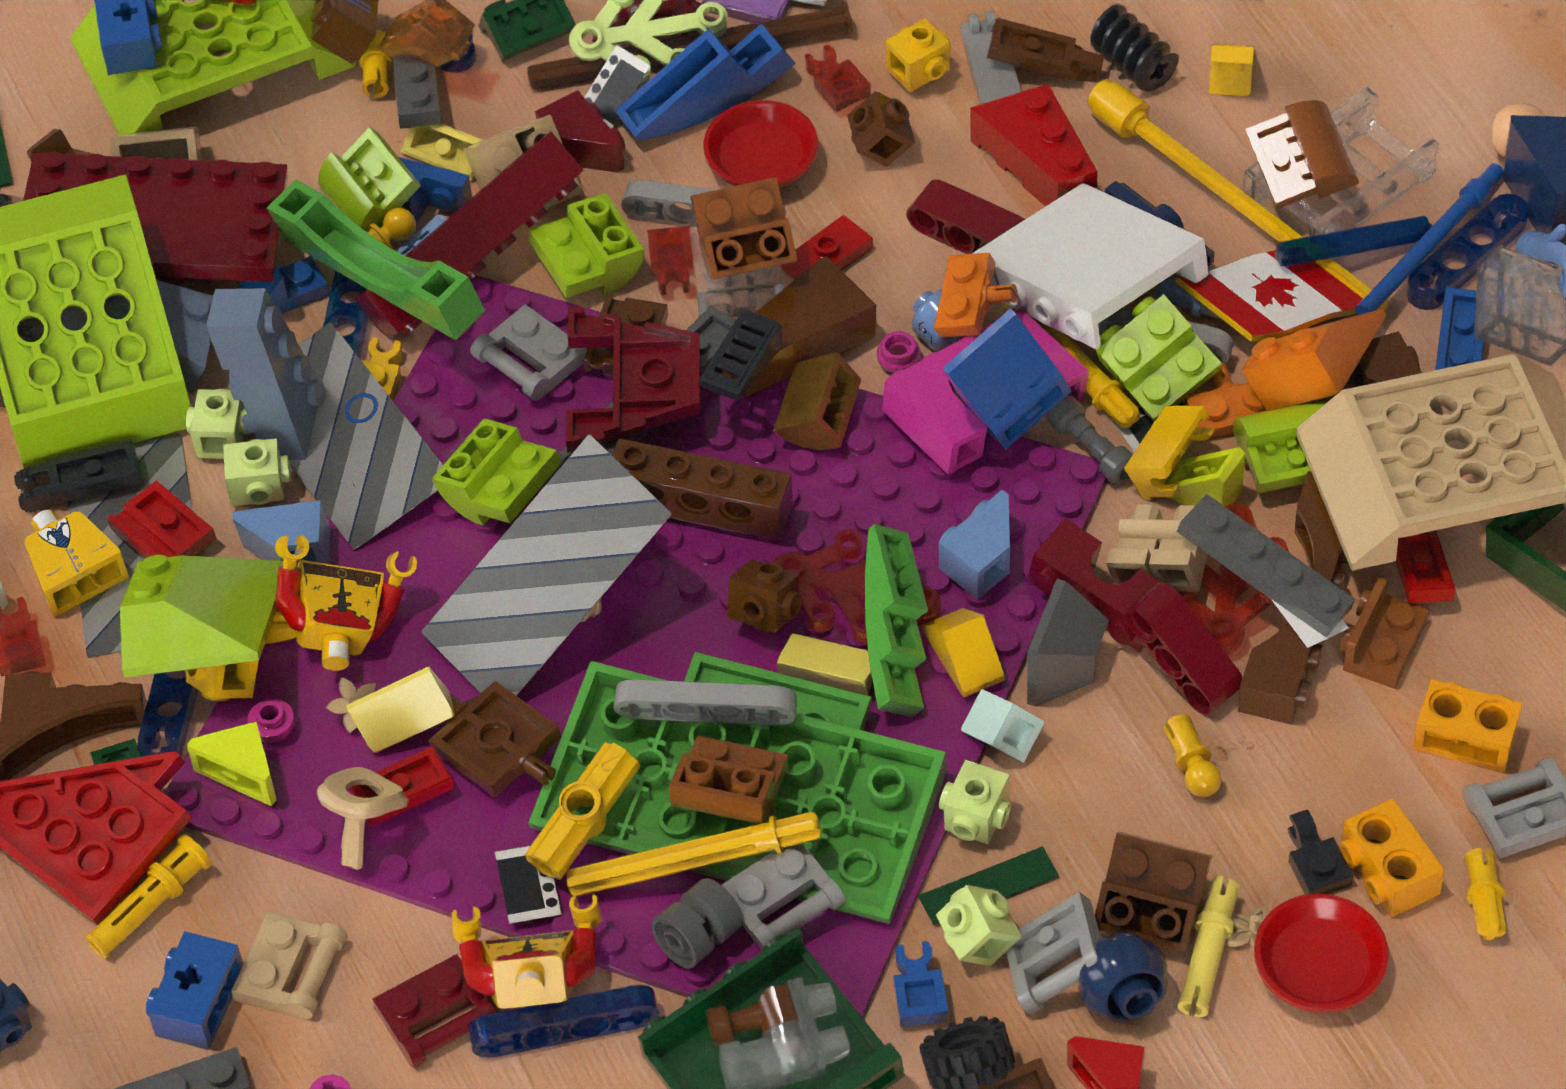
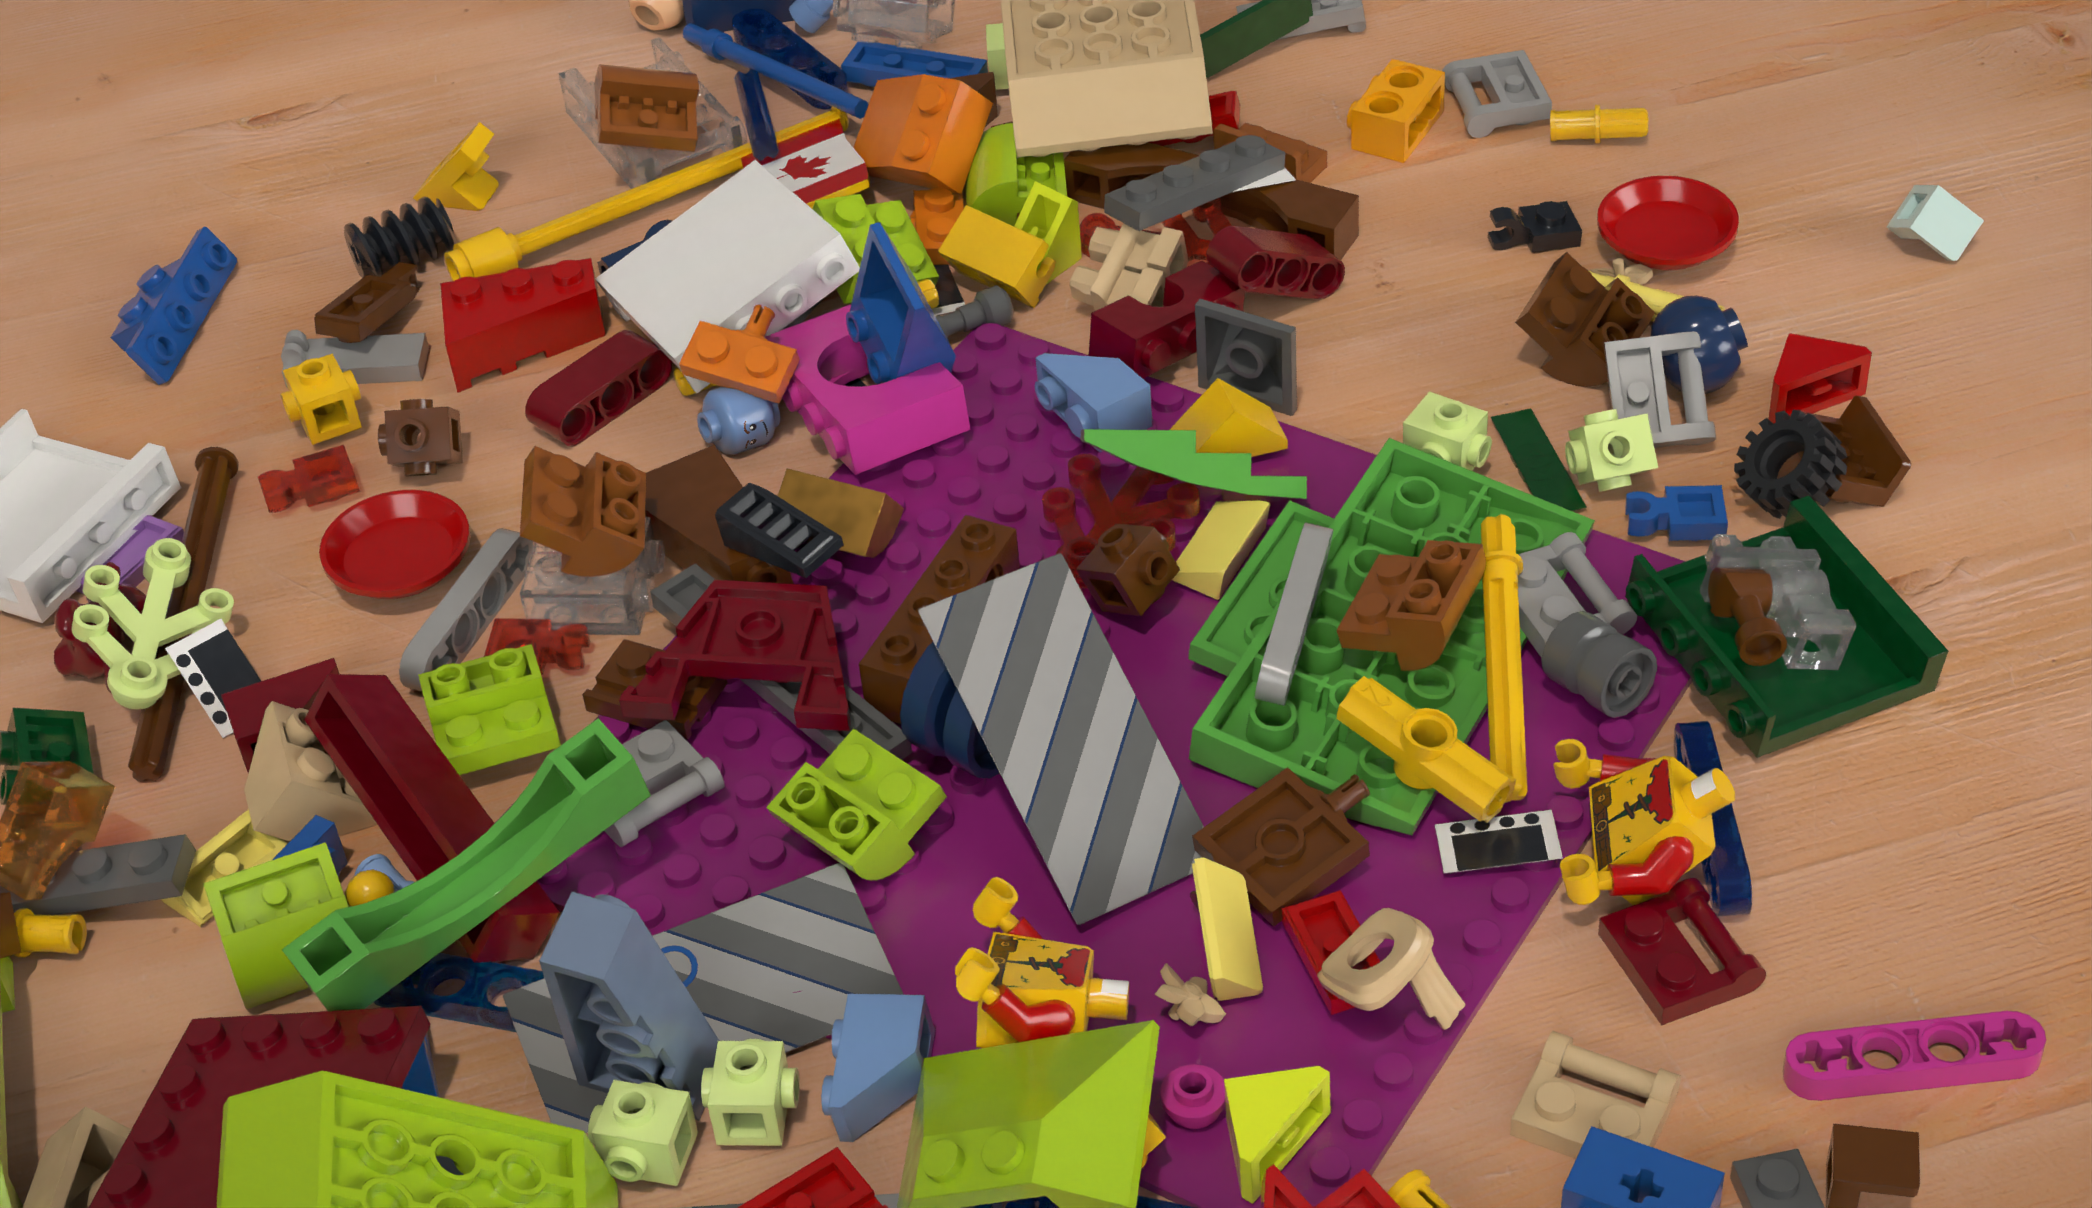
camera: 80 degrees left, 10 degrees down
blue slope [615,23,796,141] -> none
dark pink plate [877,331,920,372] -> none
light aqua panel [961,689,1045,763] -> none
yellow pin [1163,714,1222,797] -> none
light orange brick [1339,798,1444,918] -> none

